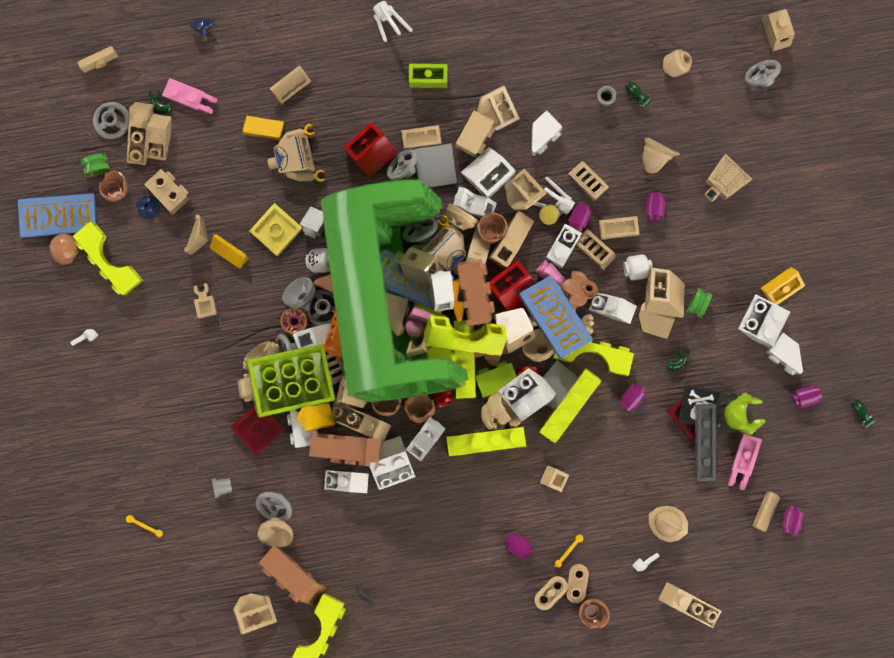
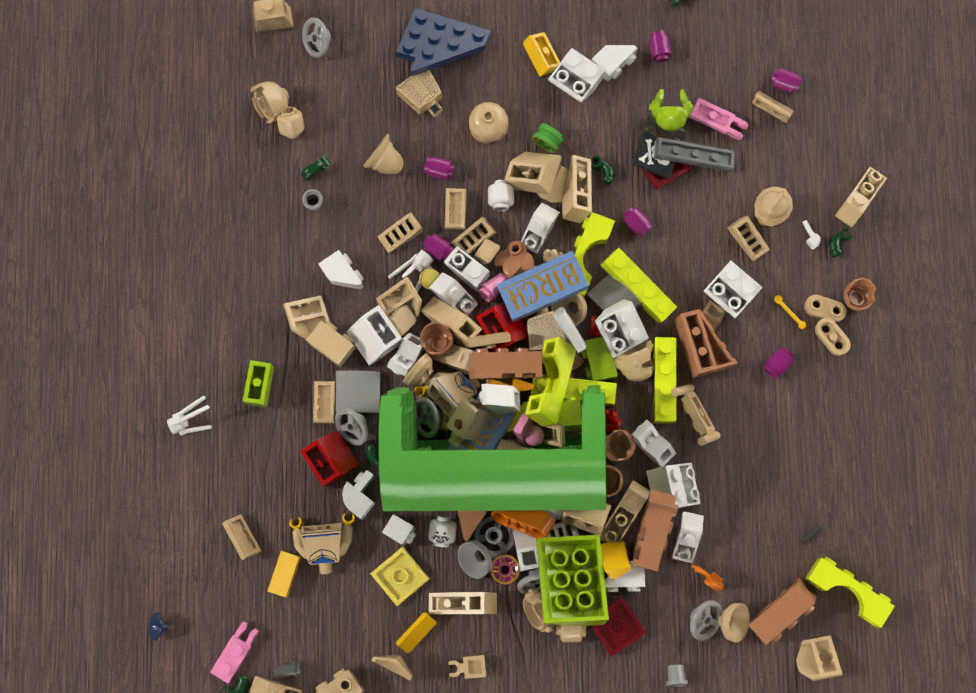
camera: 80 degrees left, 5 degrees down
none -> tan cylinder [251,82,289,123]
none -> dark grey pin [274,660,302,680]
none -> white brick [342,470,375,520]
none -> tan slope [390,305,417,336]
none -> dark blue wing [396,8,491,76]
none -> white slope [429,272,478,316]
none -> tan slope [429,592,497,614]
none -> tan plate [467,332,511,349]
none -> tan cylinder [469,102,509,144]
none -> tan slope [475,239,500,265]
none -> white slope [553,307,586,353]
none -> tan slope [562,155,592,223]
none -> tan plate [671,384,720,446]
none -> nougat wedge [674,309,738,378]
none -> orange plate [691,565,724,591]
none -> white slope [703,261,762,318]
none -> tan slope [727,216,770,261]
none -> dark green arm [829,227,853,257]

